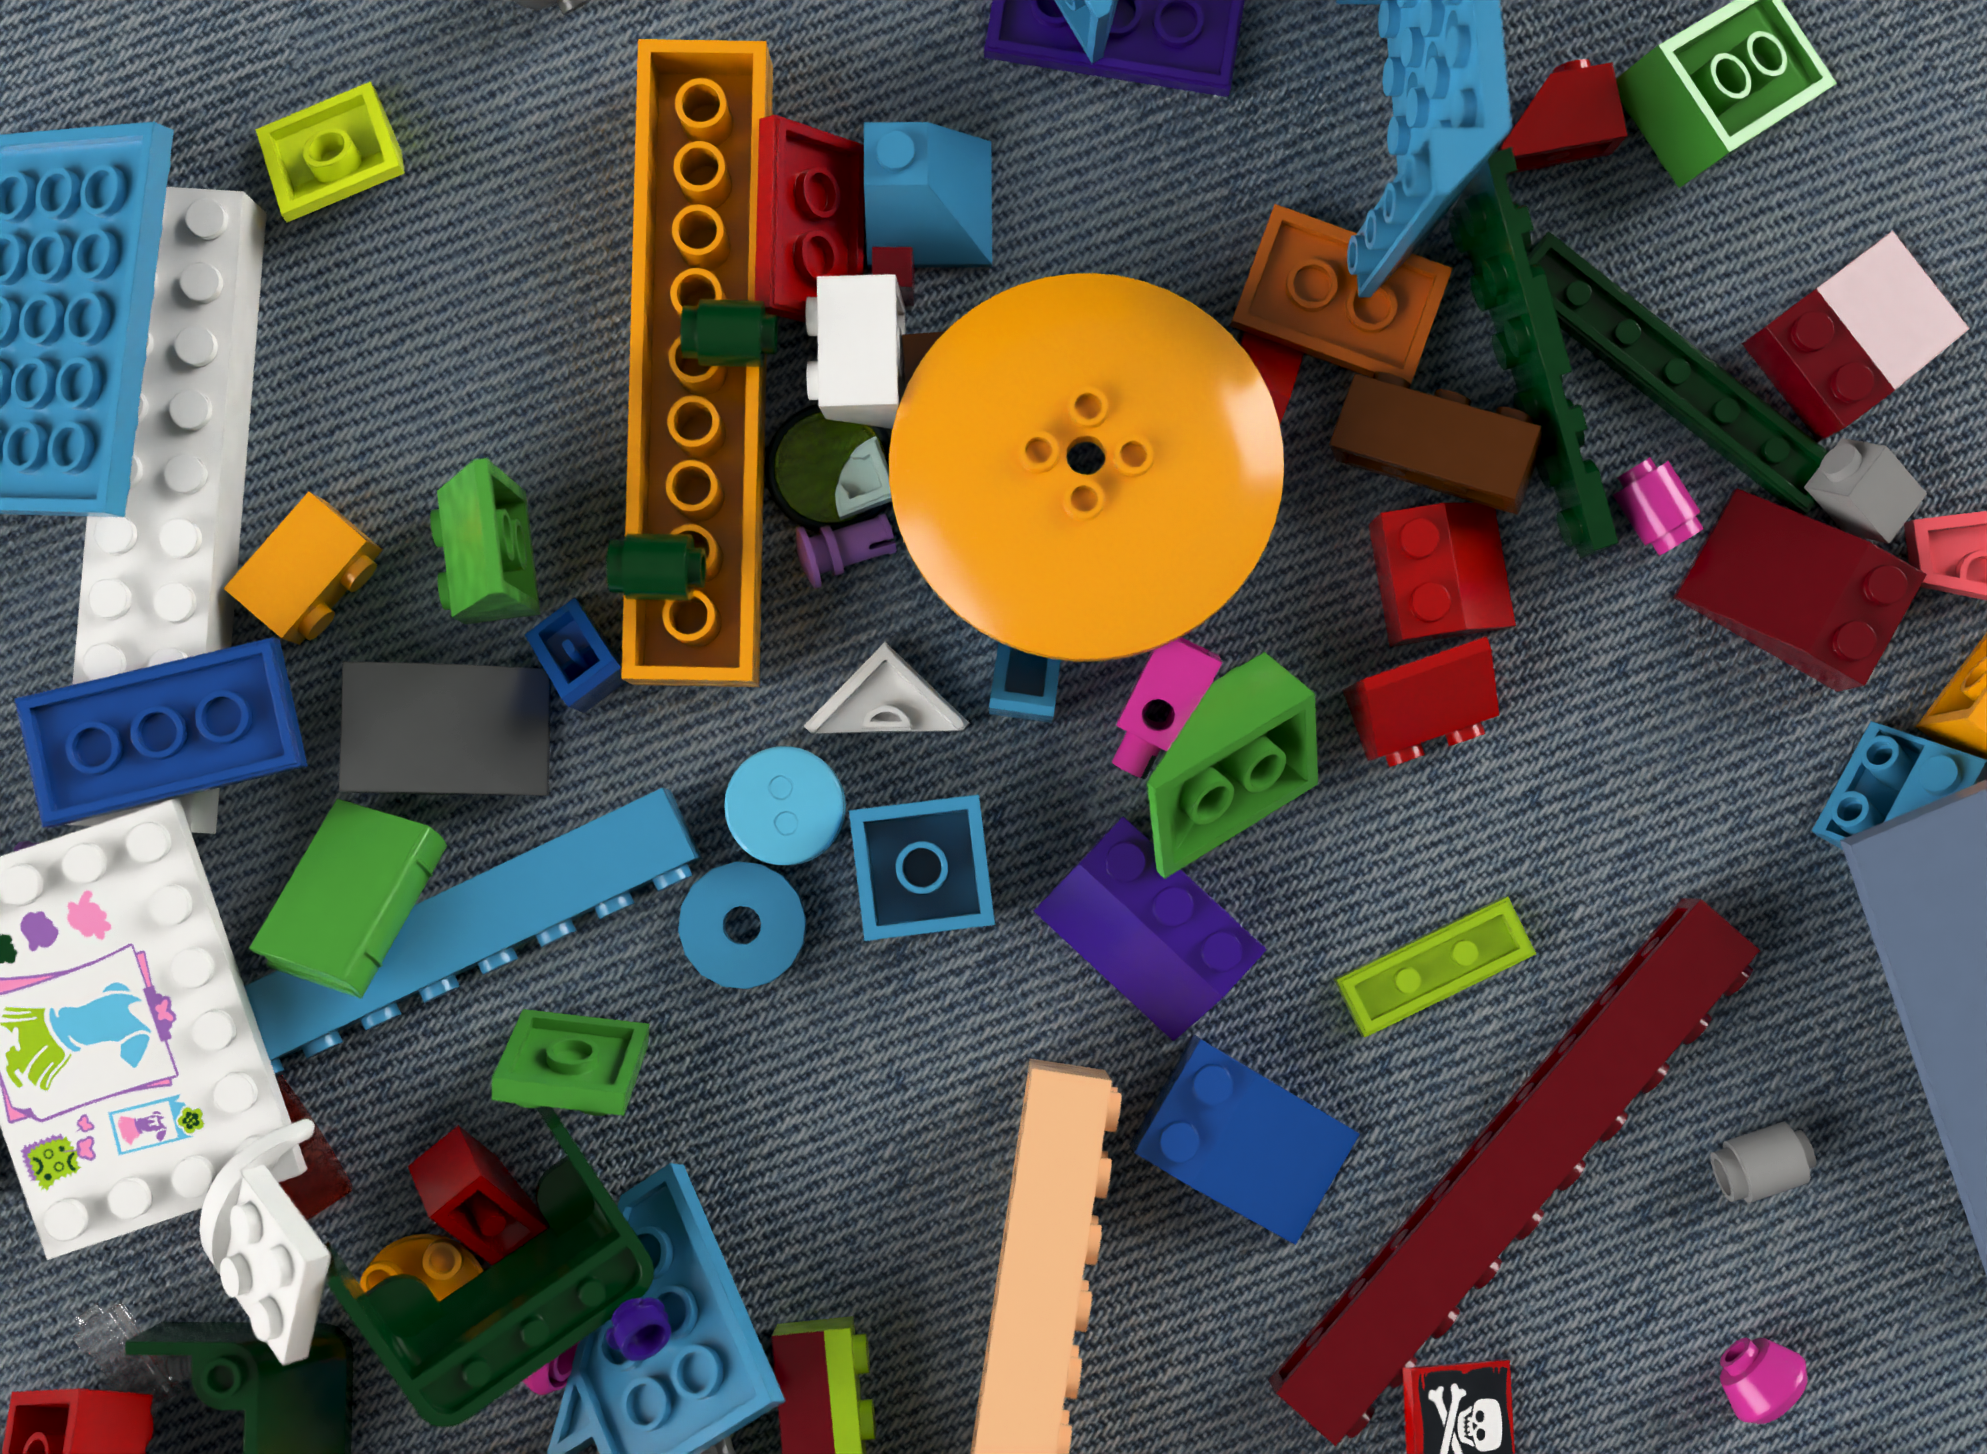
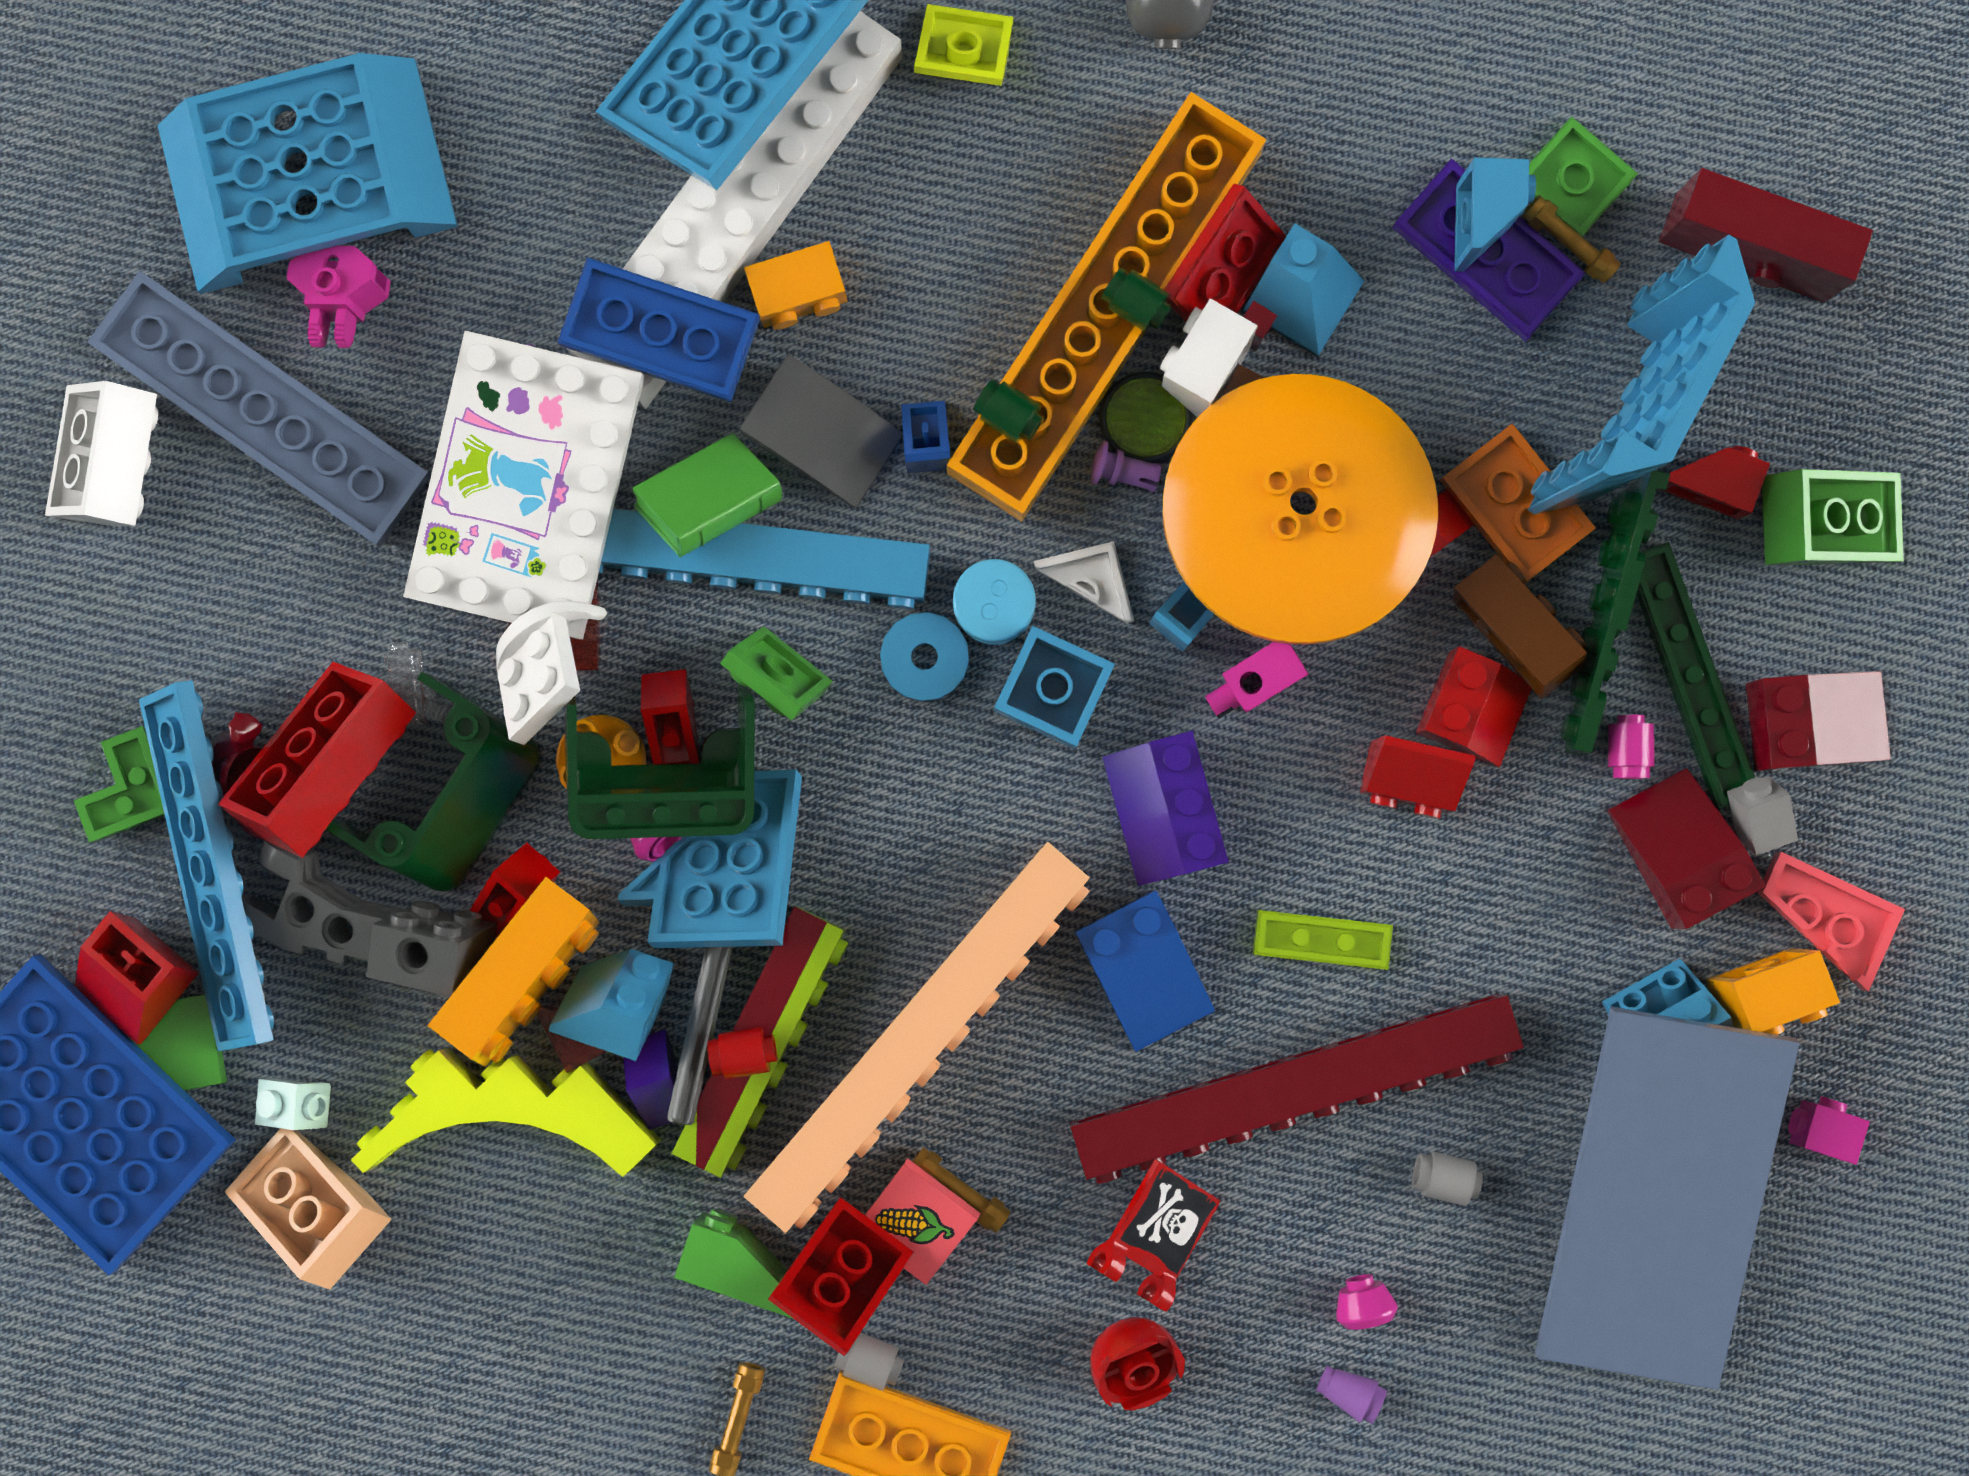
camera: 35 degrees right, 0 degrees up
bright green slope [430,458,541,624] -> none
dark purple plate [606,1298,671,1361] -> none
light aqua tile [835,436,892,520] -> none
bright green slope [1147,652,1318,879] -> none

